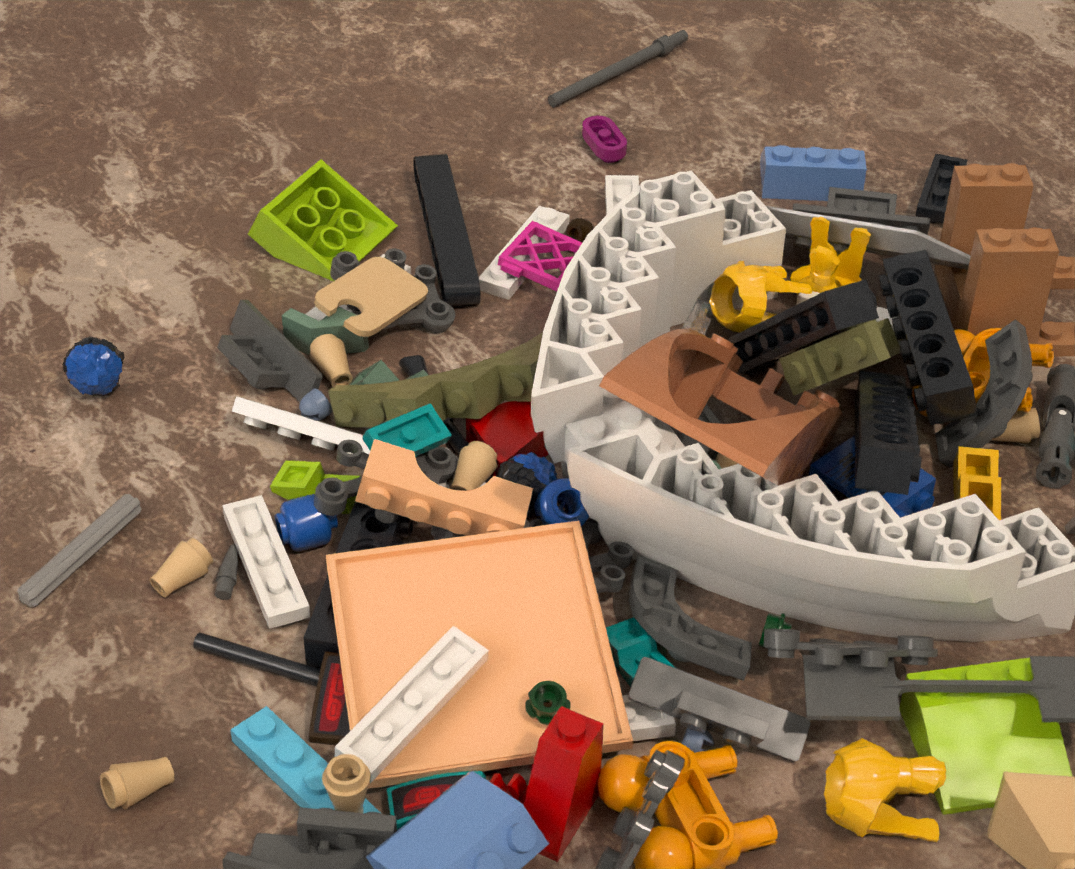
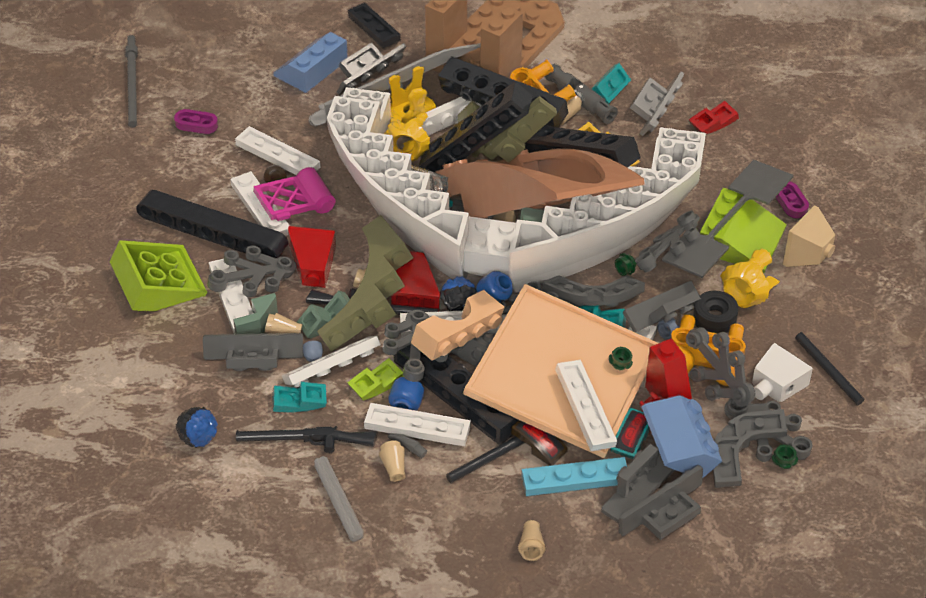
camera: 55 degrees left, 5 degrees up
tan piece [314,257,428,337] -> none
tan cone [322,754,371,813] -> none
teal plate [362,403,452,457] -> none
tan cone [449,441,497,491] -> none
dark grey plate [935,319,1033,468] -> none
none -> black piece [236,426,378,453]
none -> teal slope [272,382,327,412]
none -> red slope [288,226,336,288]
none -> black tyre [693,290,738,333]

